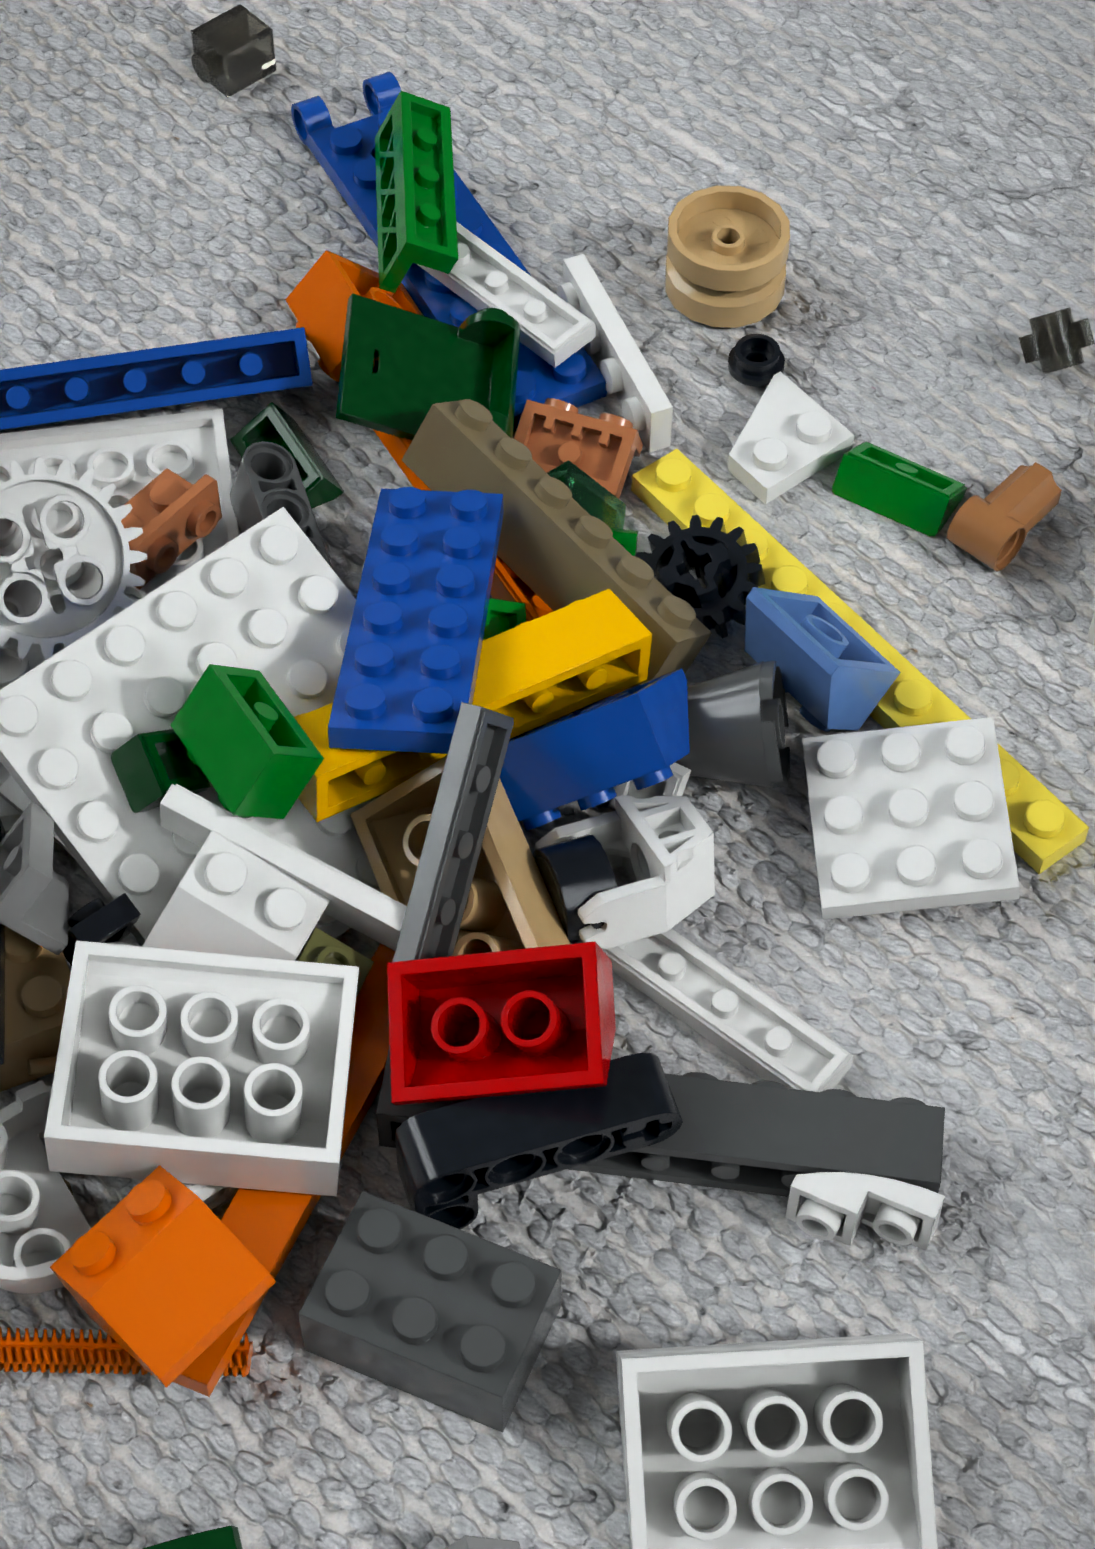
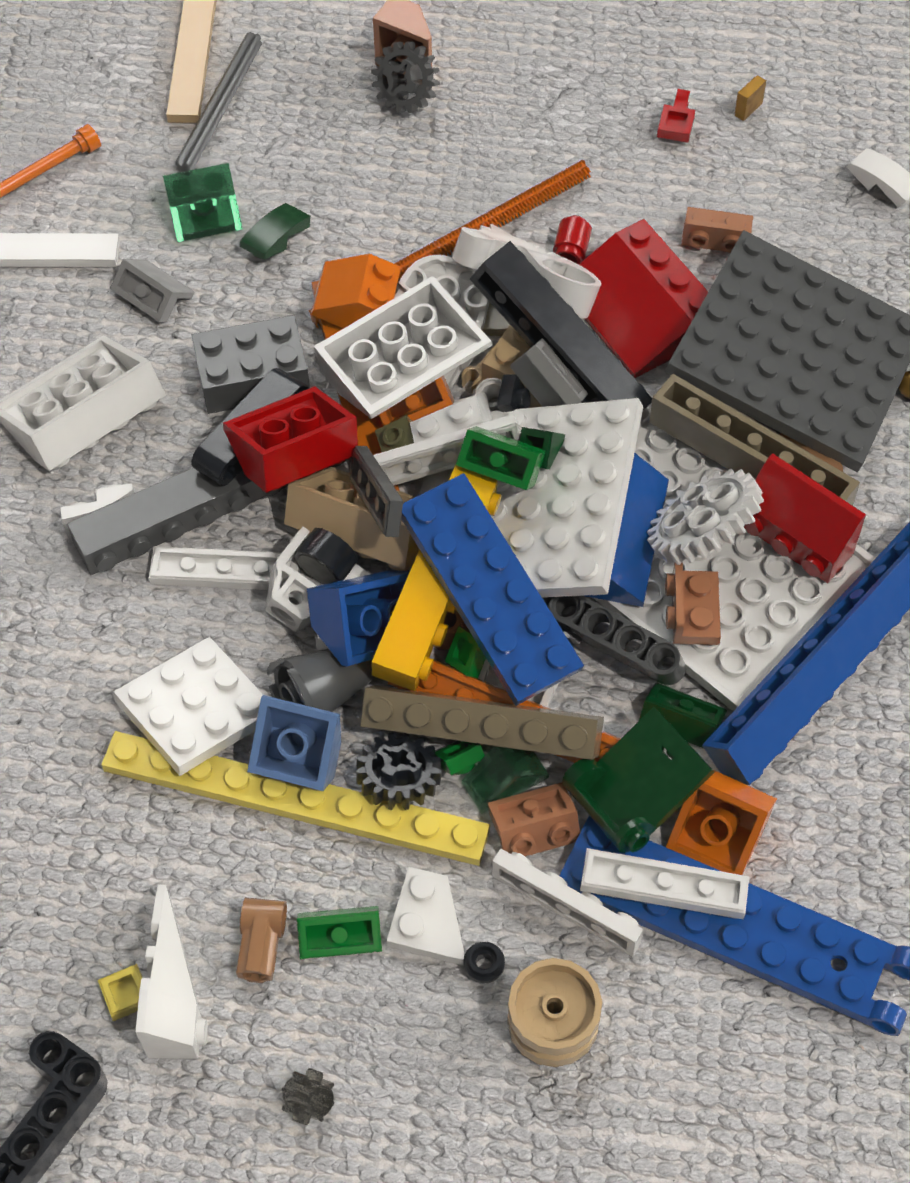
camera: 145 degrees right, 5 degrees up
green fence [375,91,458,293] -> none

